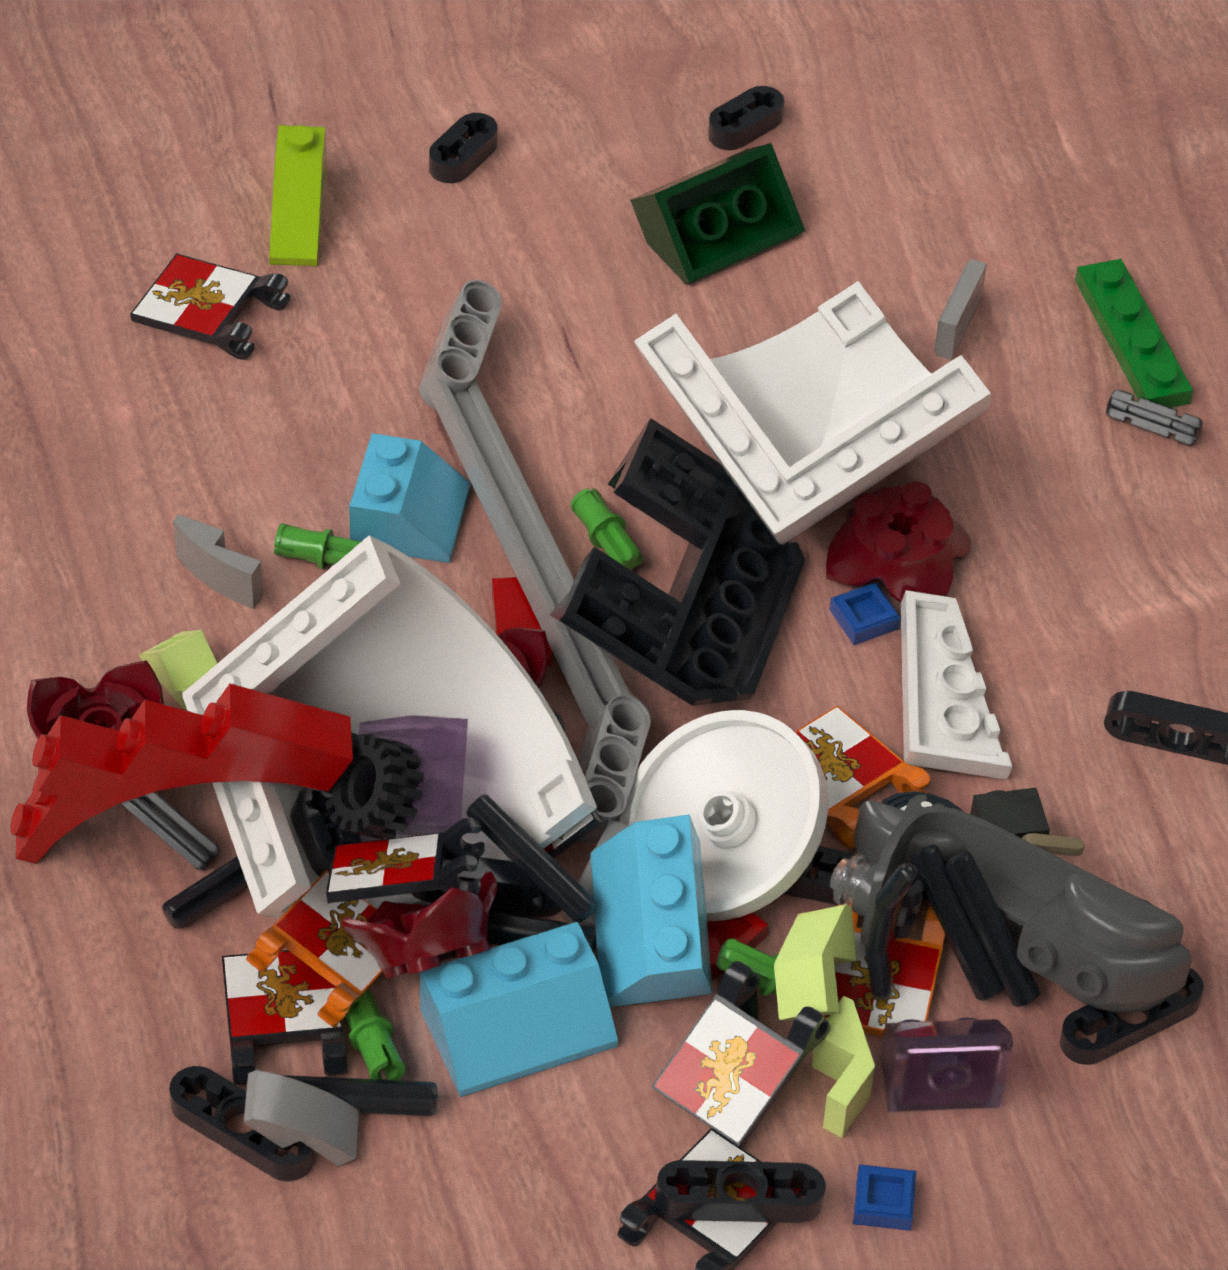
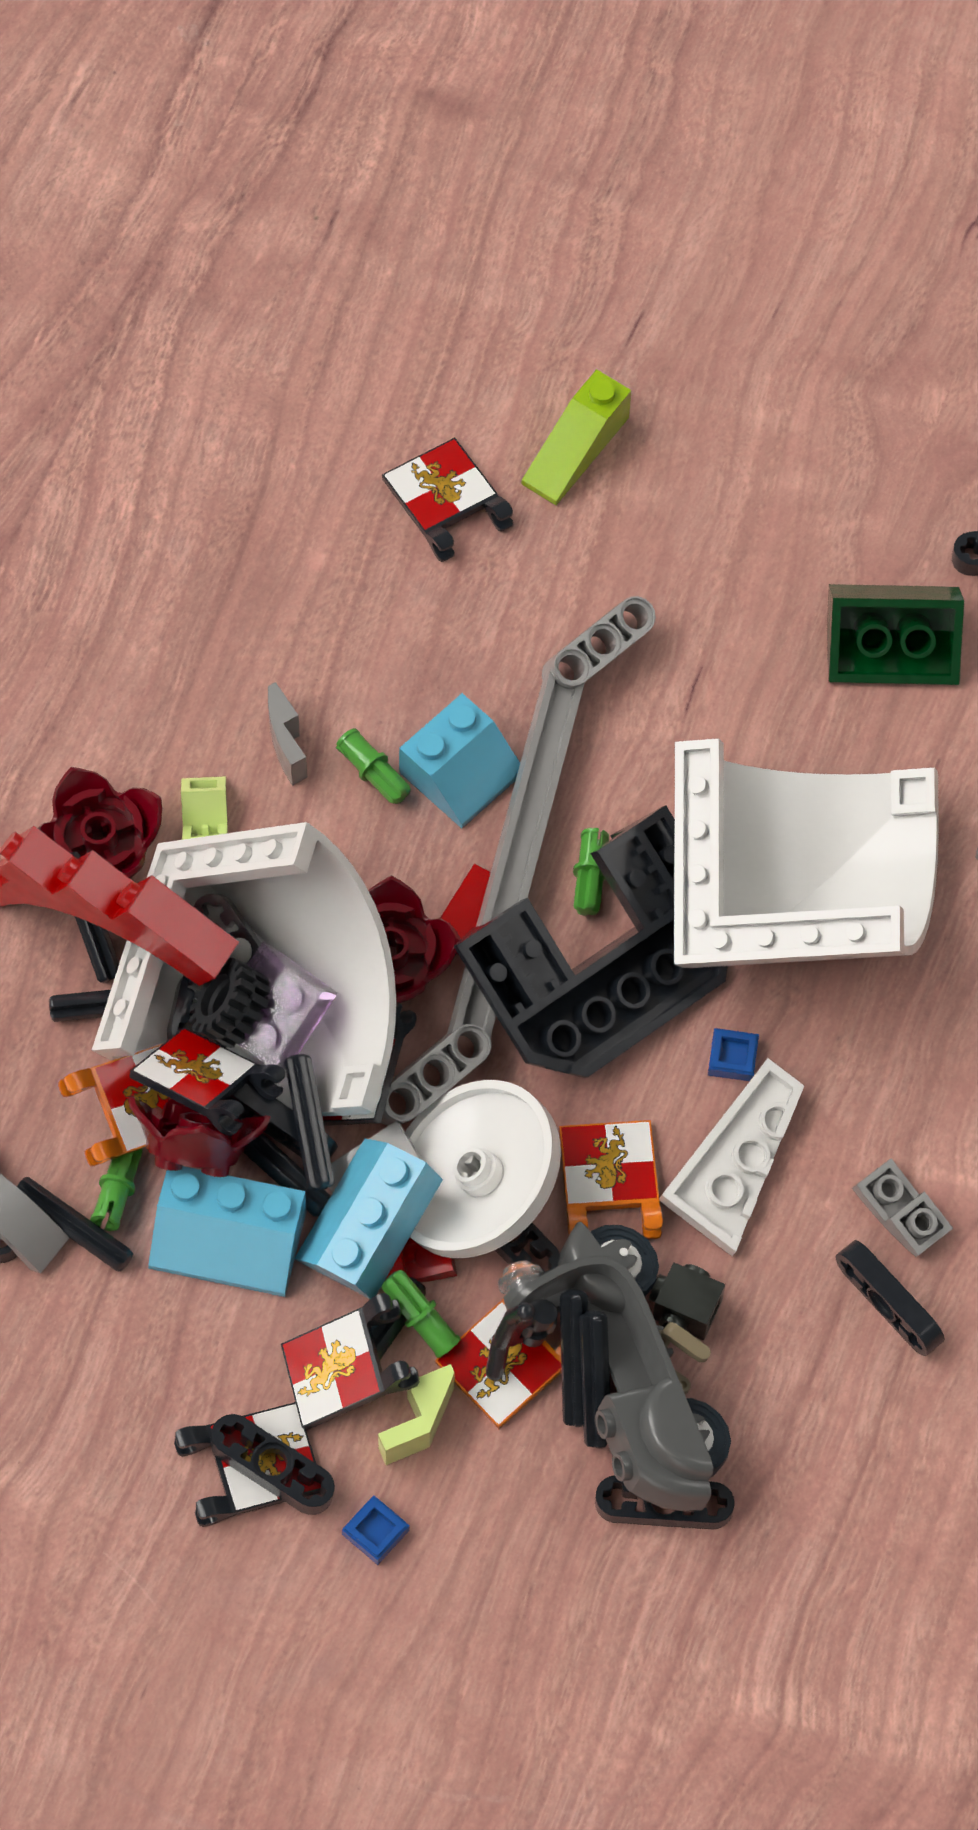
camera: 35 degrees right, 15 degrees up
flag [222,950,347,1084] -> none
black beam [429,113,498,183] -> none
yellowish green slope [774,905,857,1022] -> none
dark red brick [826,481,971,603] -> none
slope [880,1017,1013,1112] -> none
none -> light grey slope [852,1159,953,1257]

